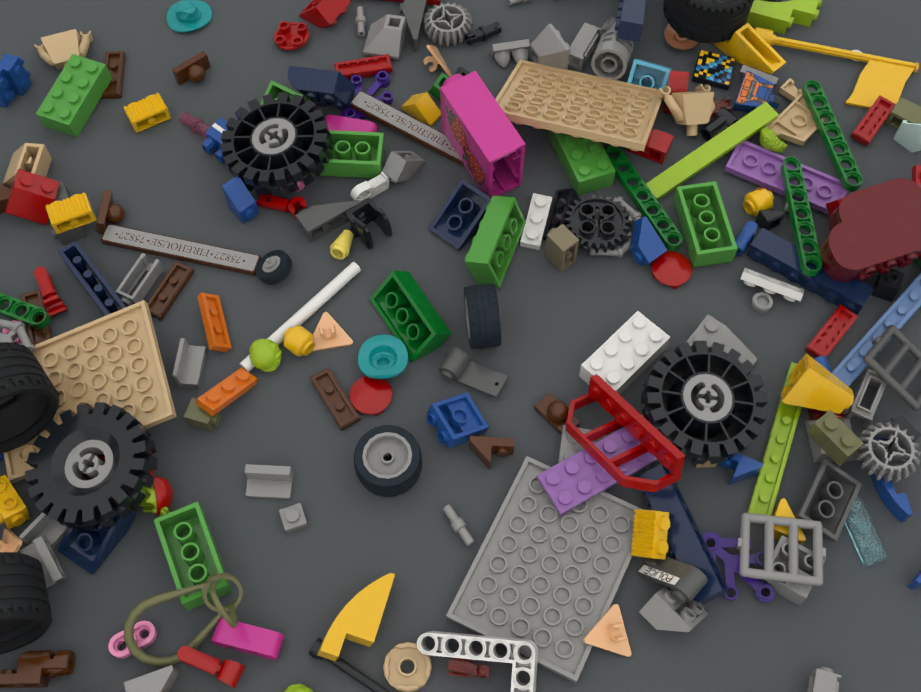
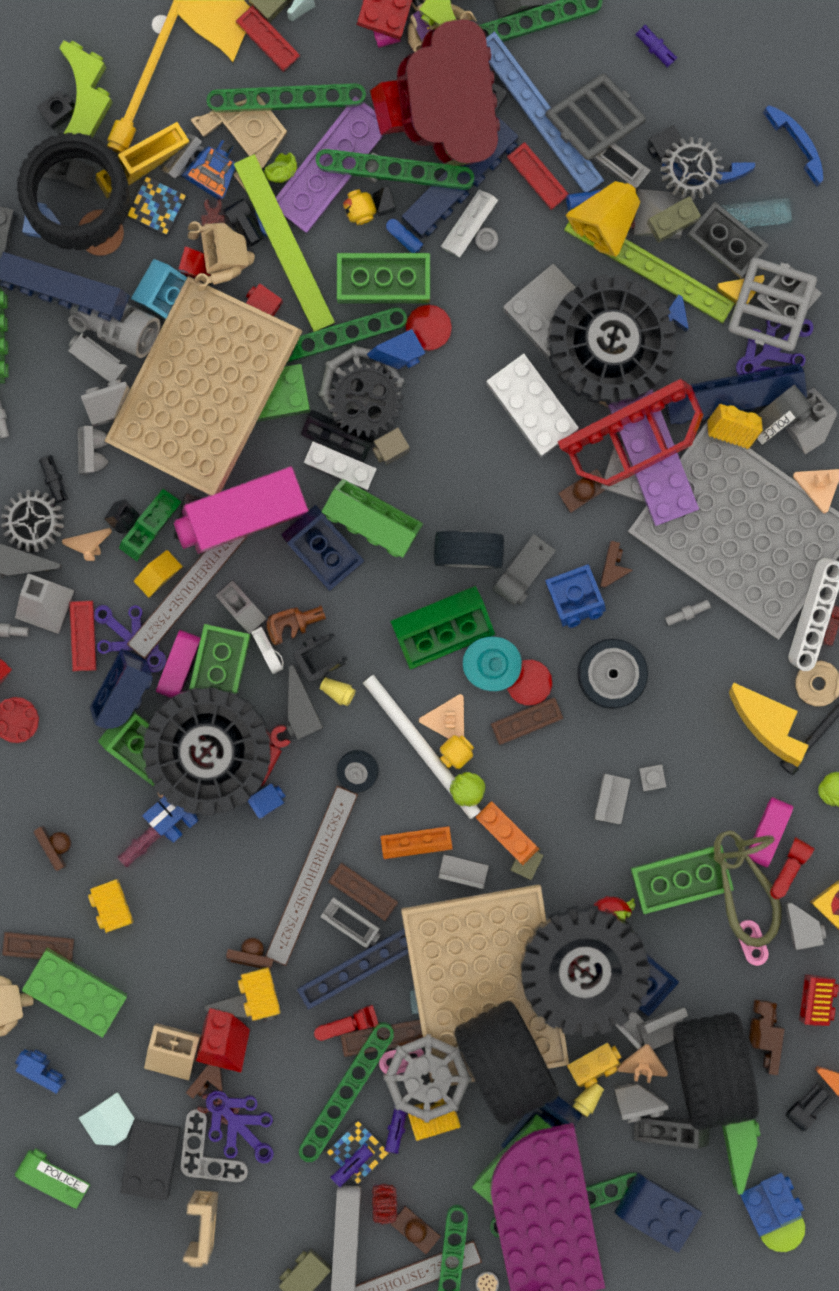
camera: 80 degrees left, 25 degrees up
none -> dark orange piece [266,605,326,646]

